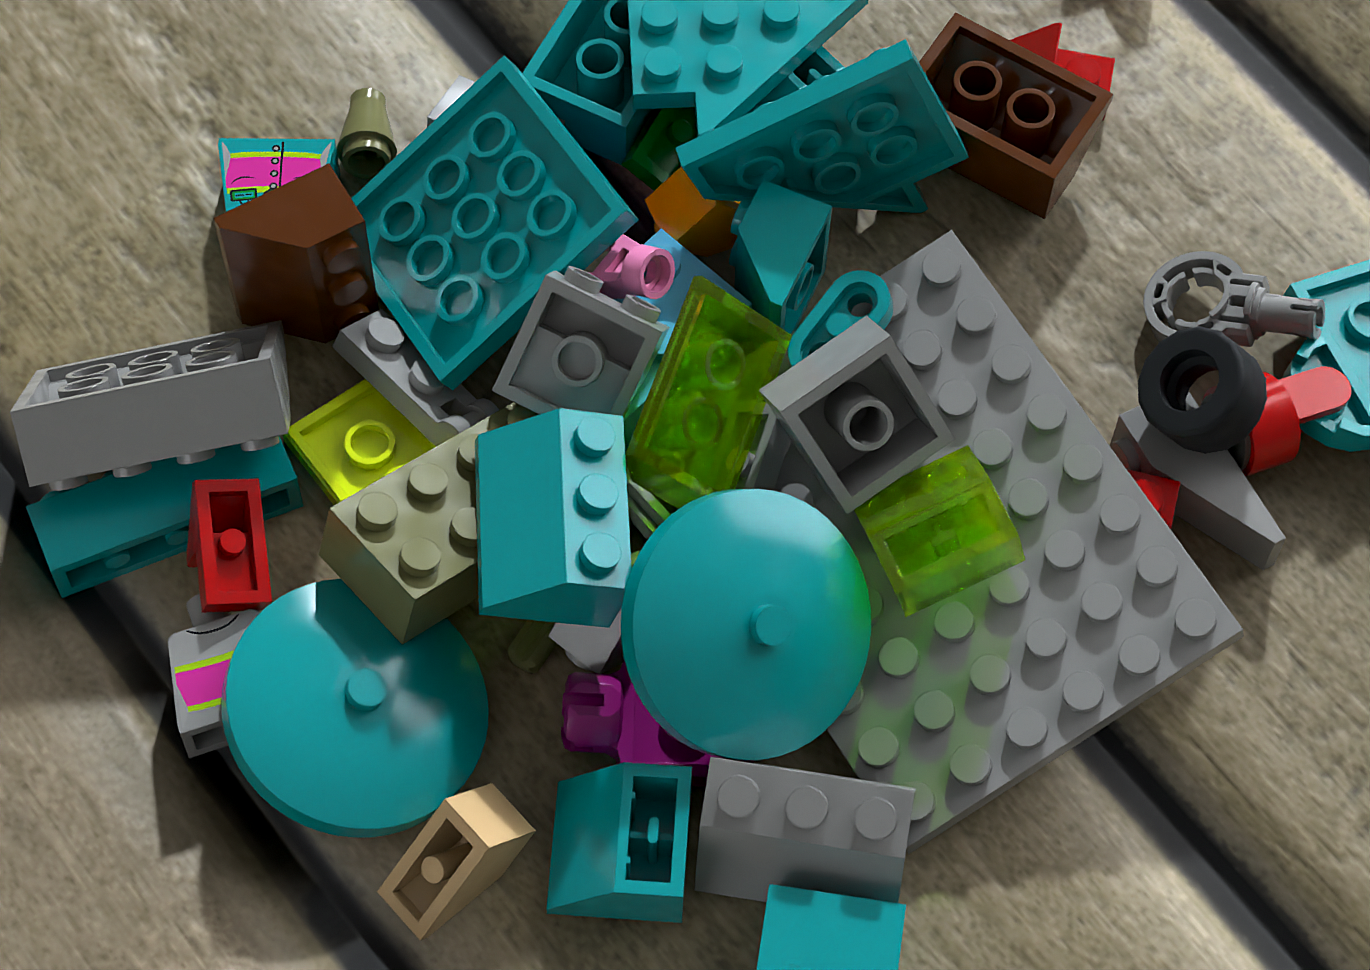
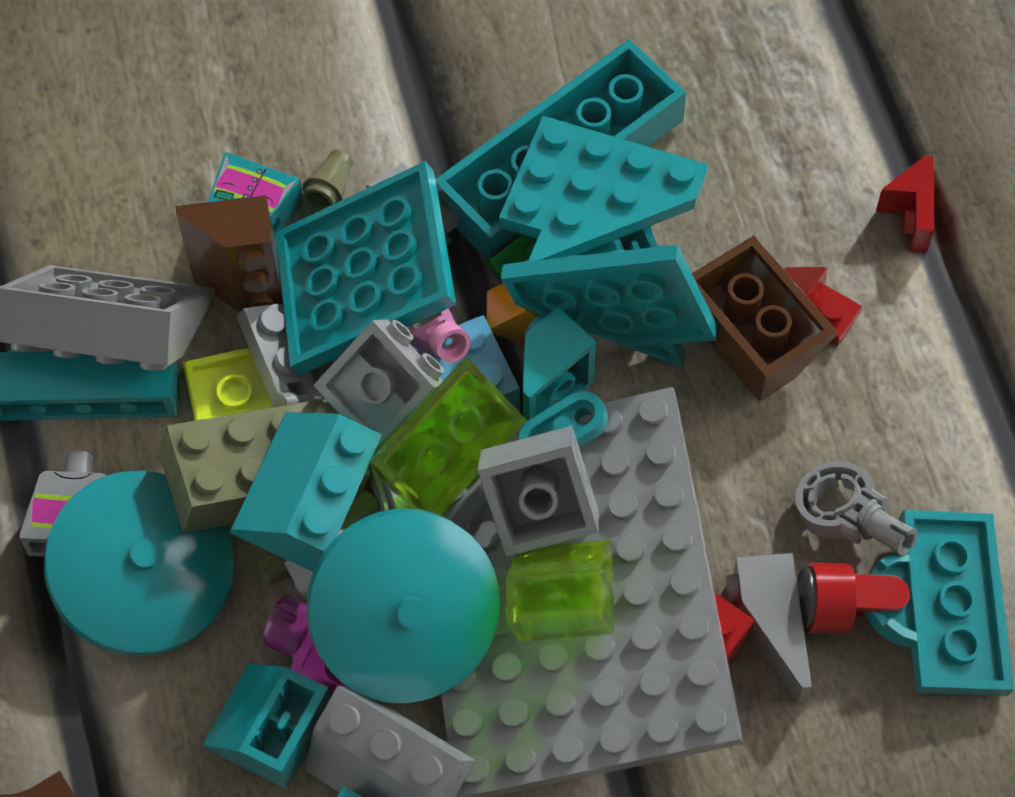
camera: 25 degrees right, 0 degrees up
red slope [186,479,272,613] -> none
tan slope [377,783,536,940] -> none
black tyre [1138,326,1267,454] -> none

